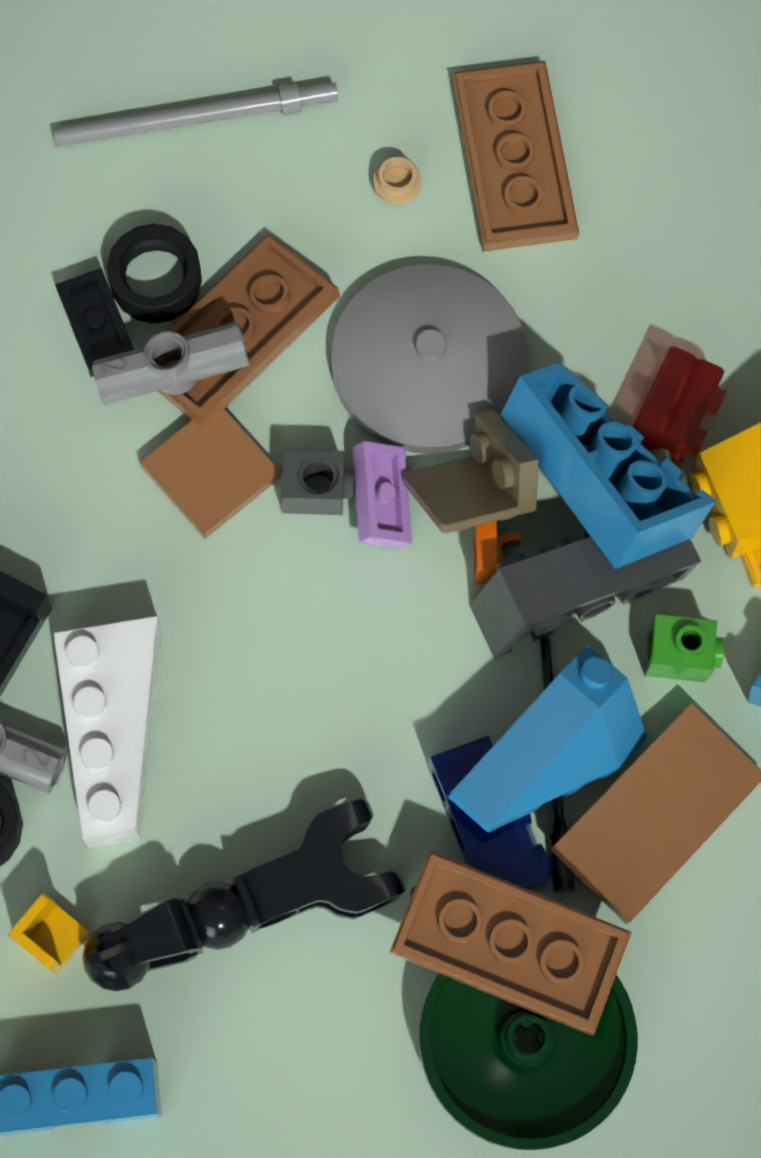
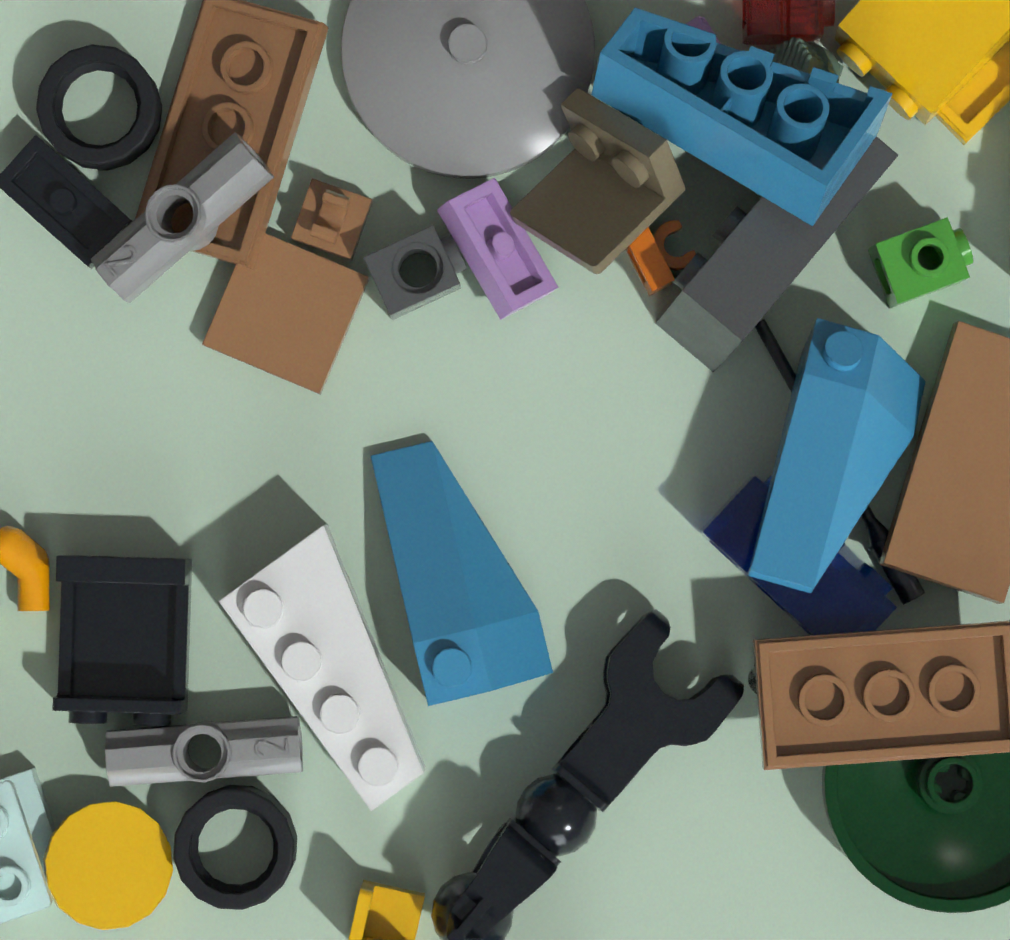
camera: 25 degrees left, 15 degrees up
none -> medium nougat tile [291,178,373,261]
none -> dark azure wedge [371,441,553,706]

